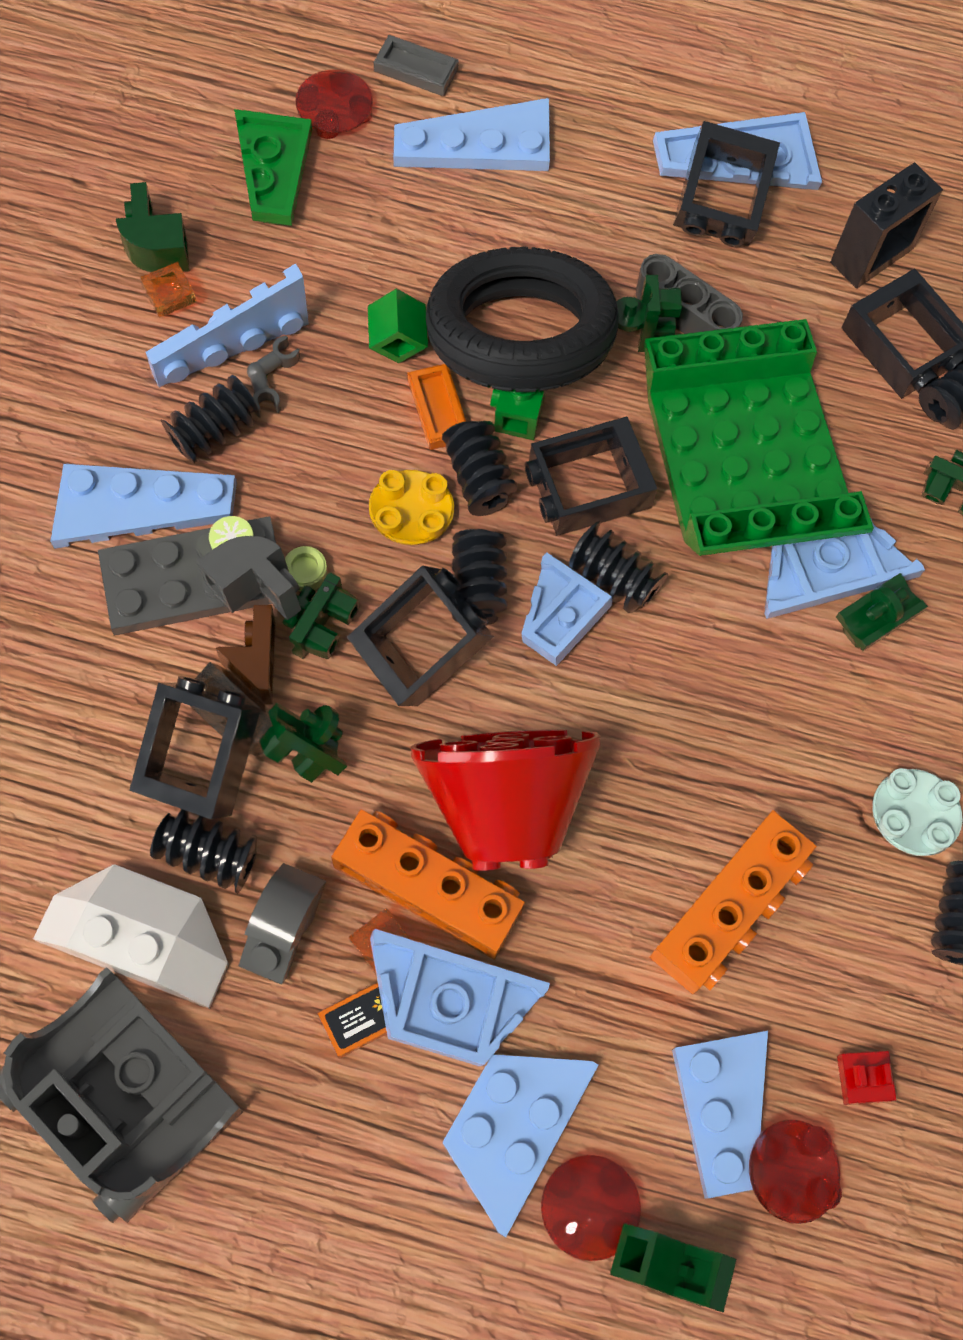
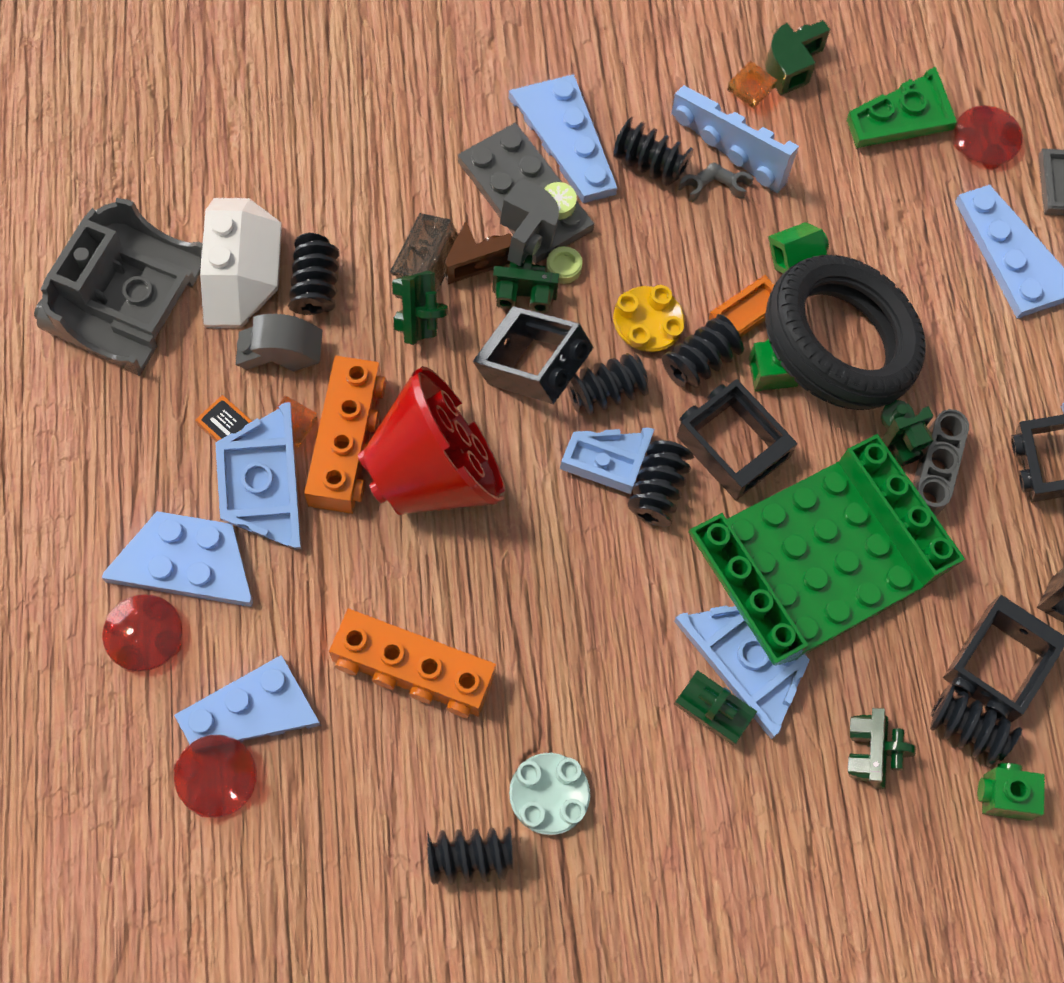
camera: 70 degrees right, 0 degrees up
black window [129,676,261,819] -> none
dark green brick [610,1223,737,1313] -> none
red tile [837,1051,897,1105] -> none

